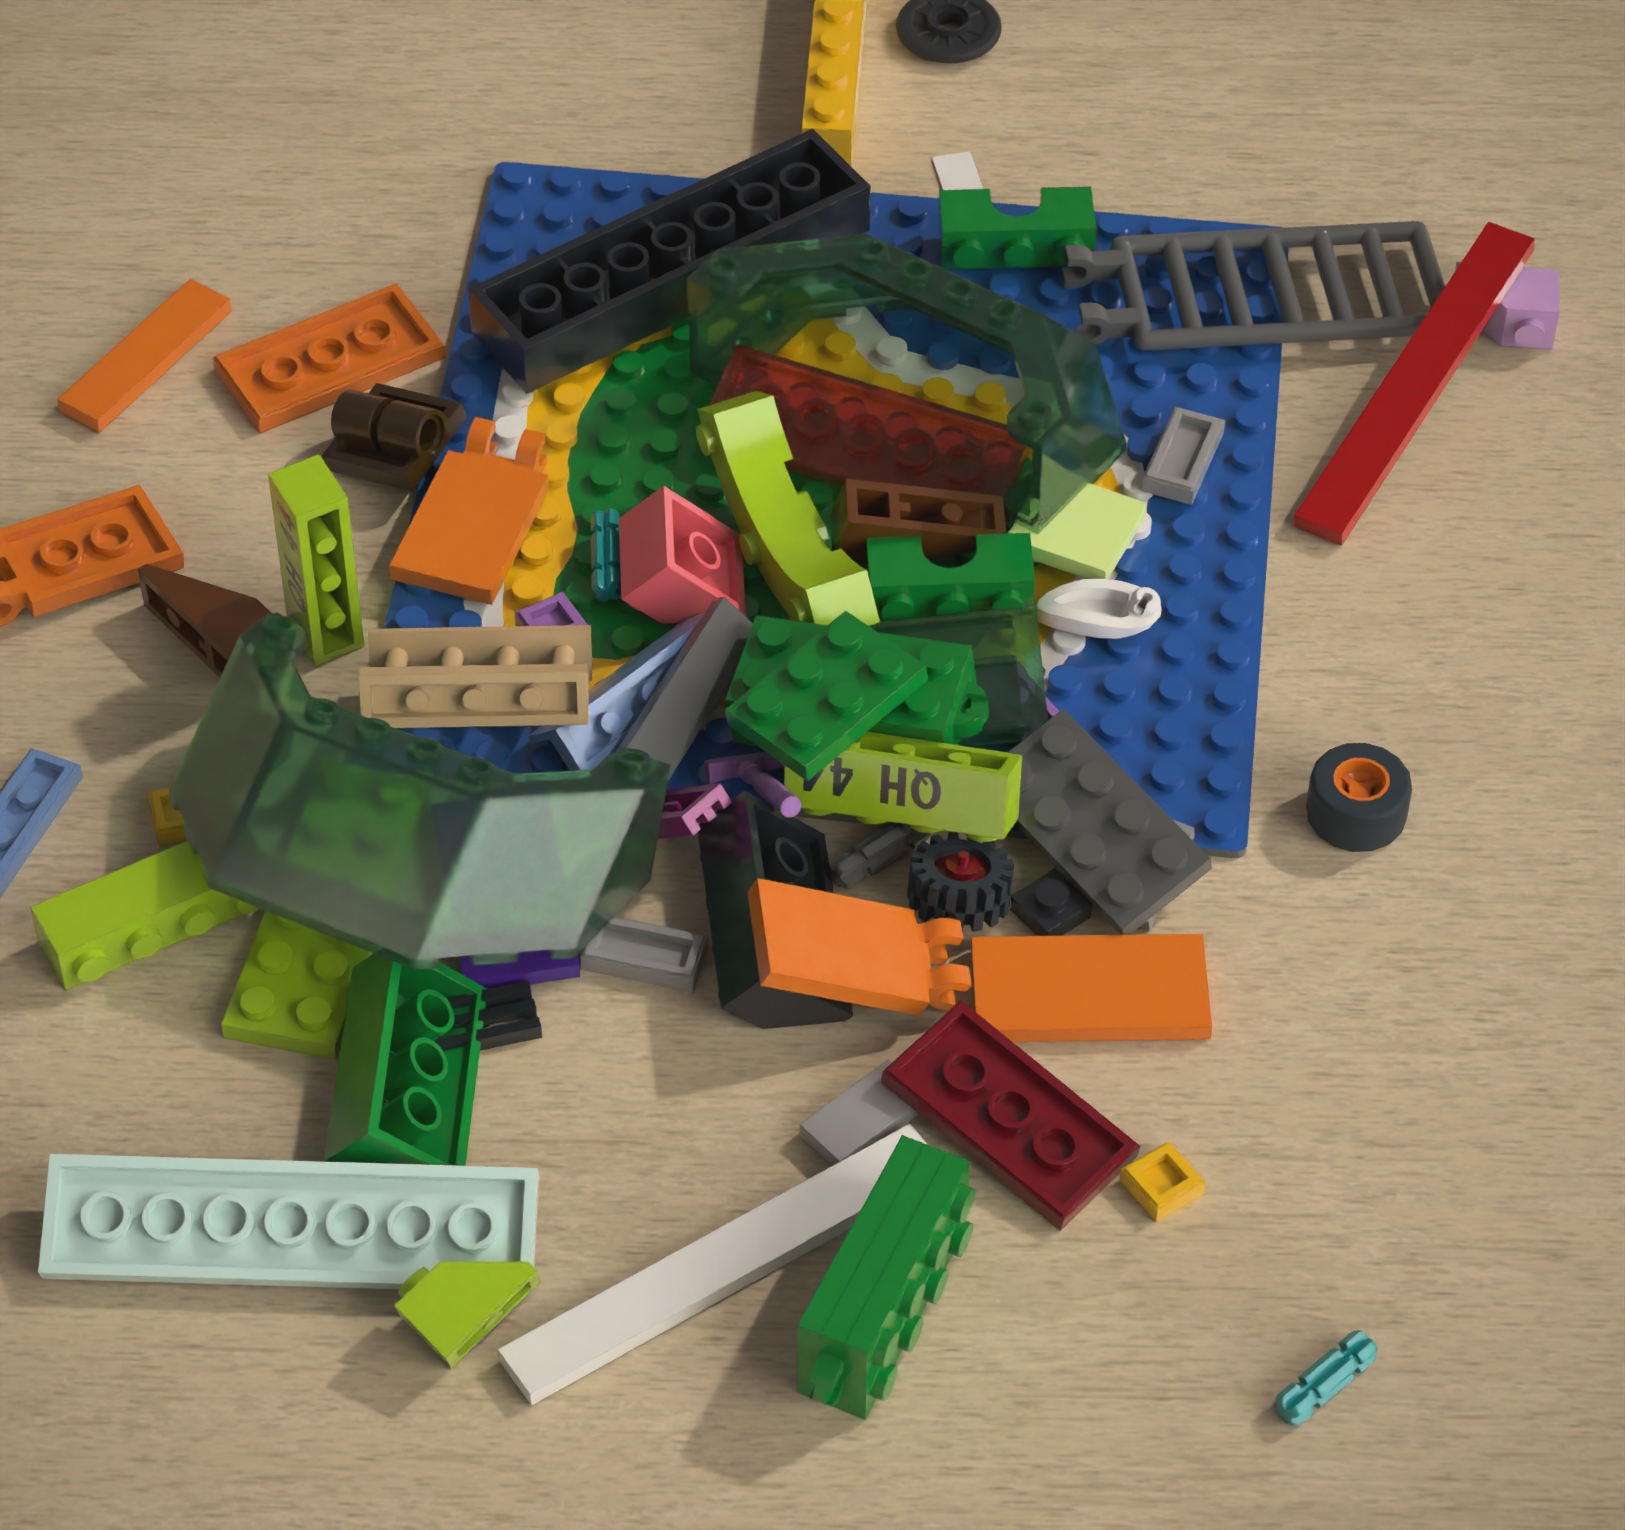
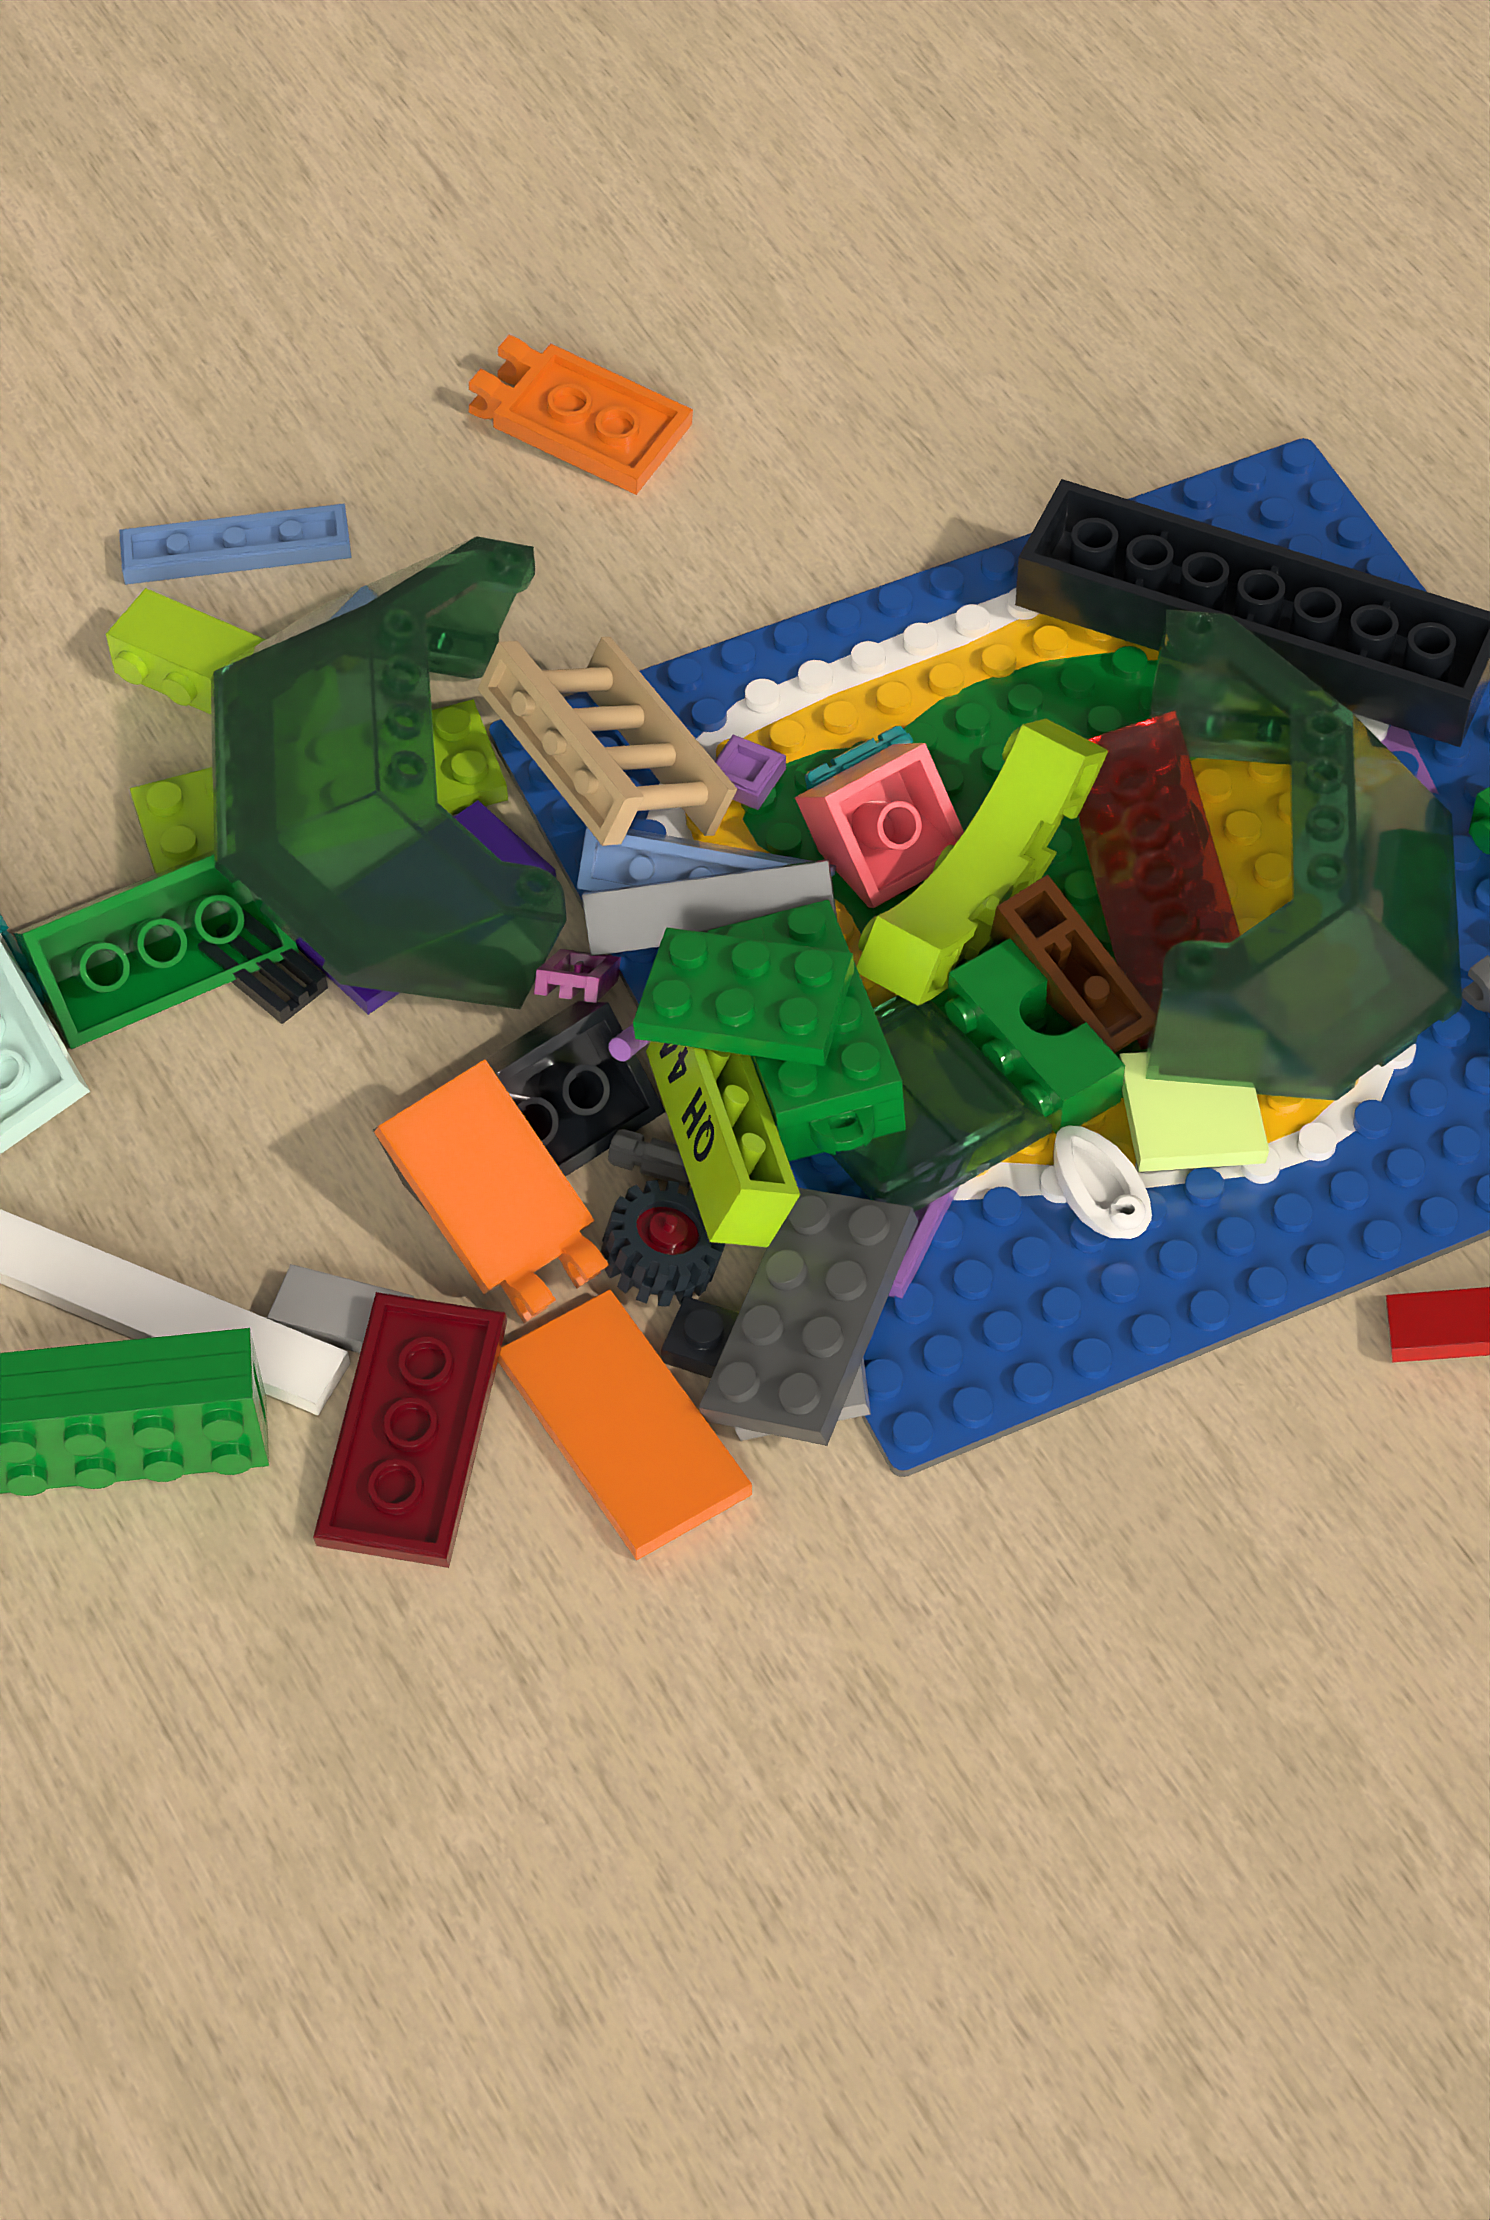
camera: 60 degrees right, 5 degrees up
orange tile [57,278,232,433] -> none
reddish brown slope [138,564,294,698] -> none
orange tile [212,283,445,434] -> none
lime brick [268,454,365,666] -> none
dark brown plate [321,383,467,491] -> none
orange tile [389,417,549,605] -> none
light grey tile [580,913,708,993] -> none
yellow tile [1120,1141,1206,1222] -> none
light grey tile [1141,407,1225,505] -> none
teal axle [1274,1330,1378,1426] -> none
black wheel [1306,743,1412,852] -> none

